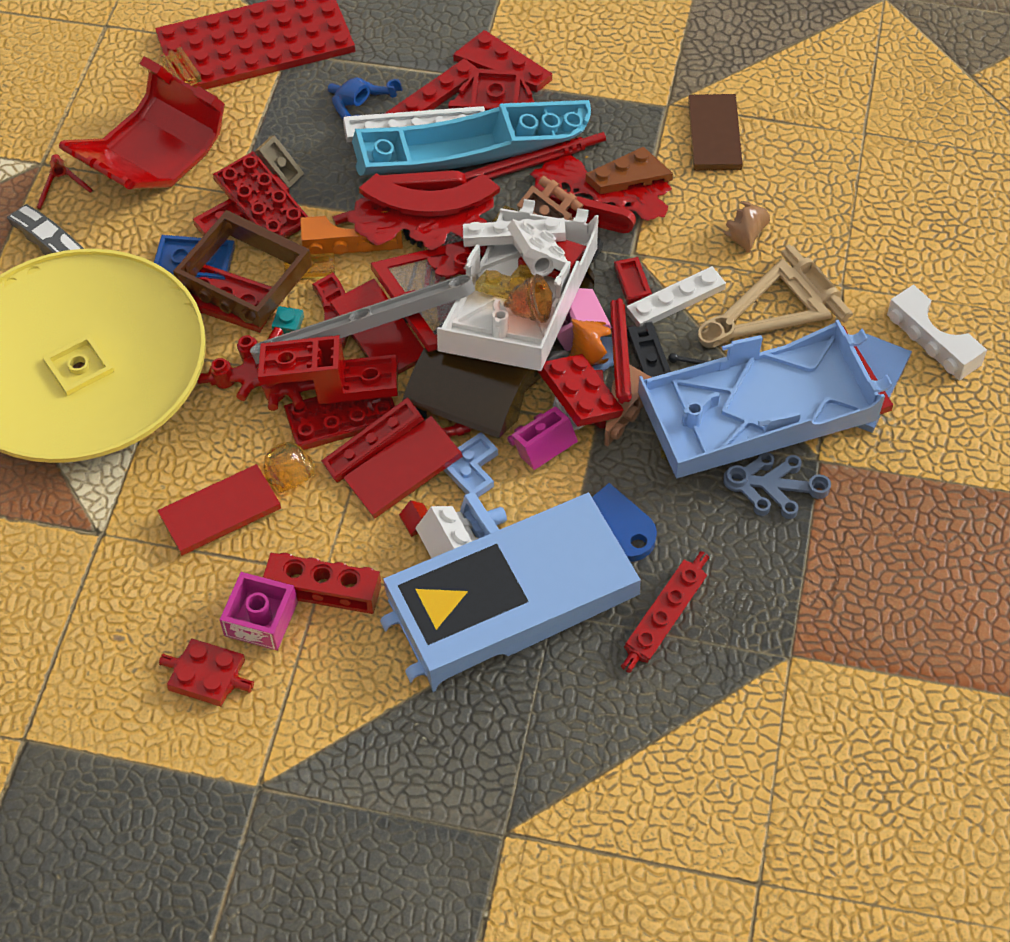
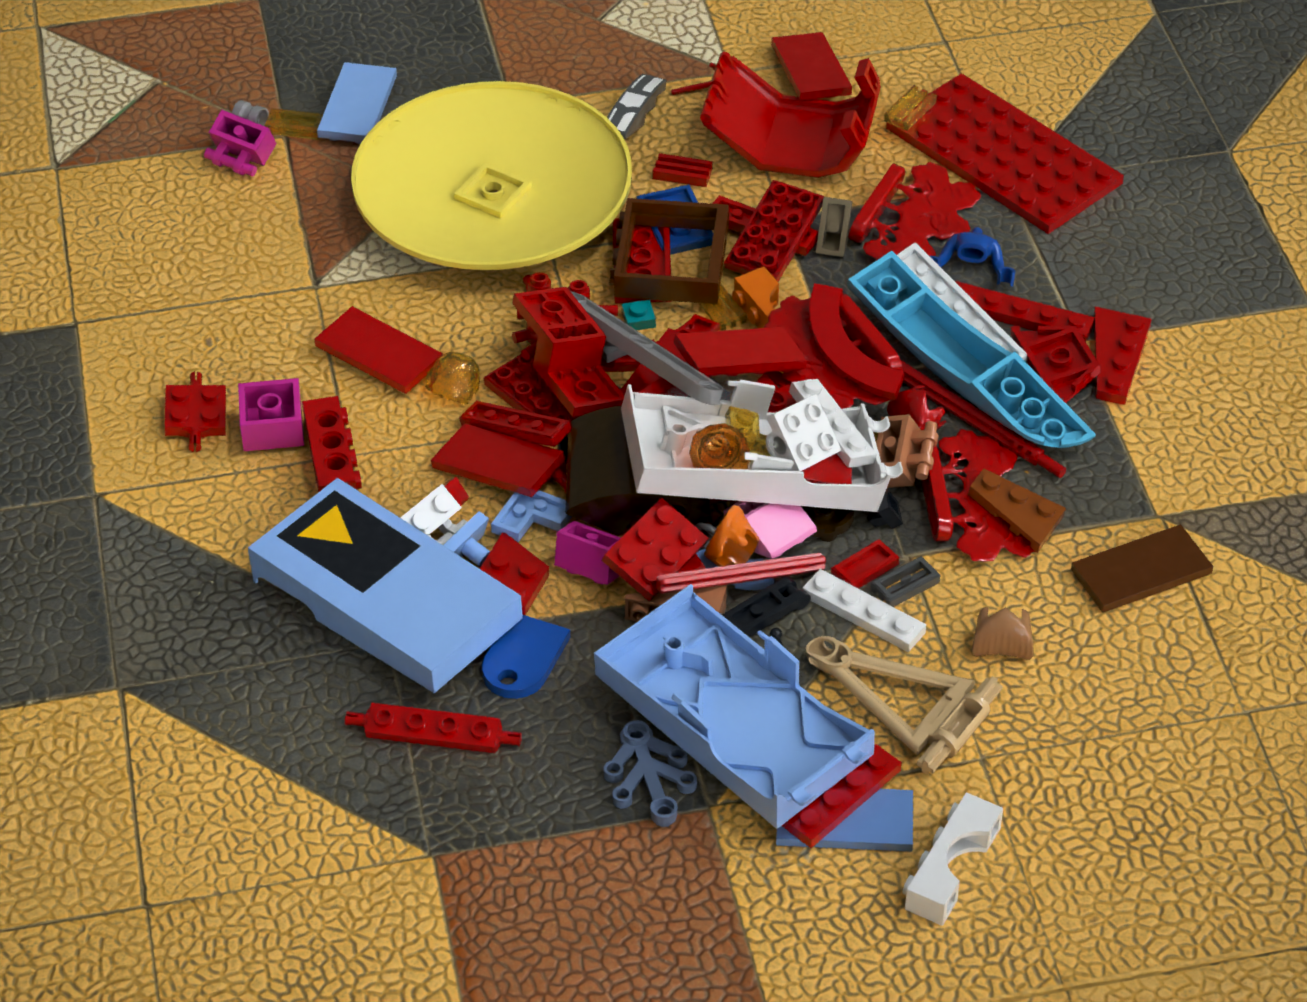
camera: 65 degrees right, 10 degrees down
none -> red wing [480,533,549,615]
none -> red tile [653,153,713,187]
none -> red tile [674,327,807,378]
none -> red tile [771,32,852,101]
none -> red plant [848,162,981,261]
none -> dark grey tile [871,556,941,607]
none -> red hair [887,385,946,430]

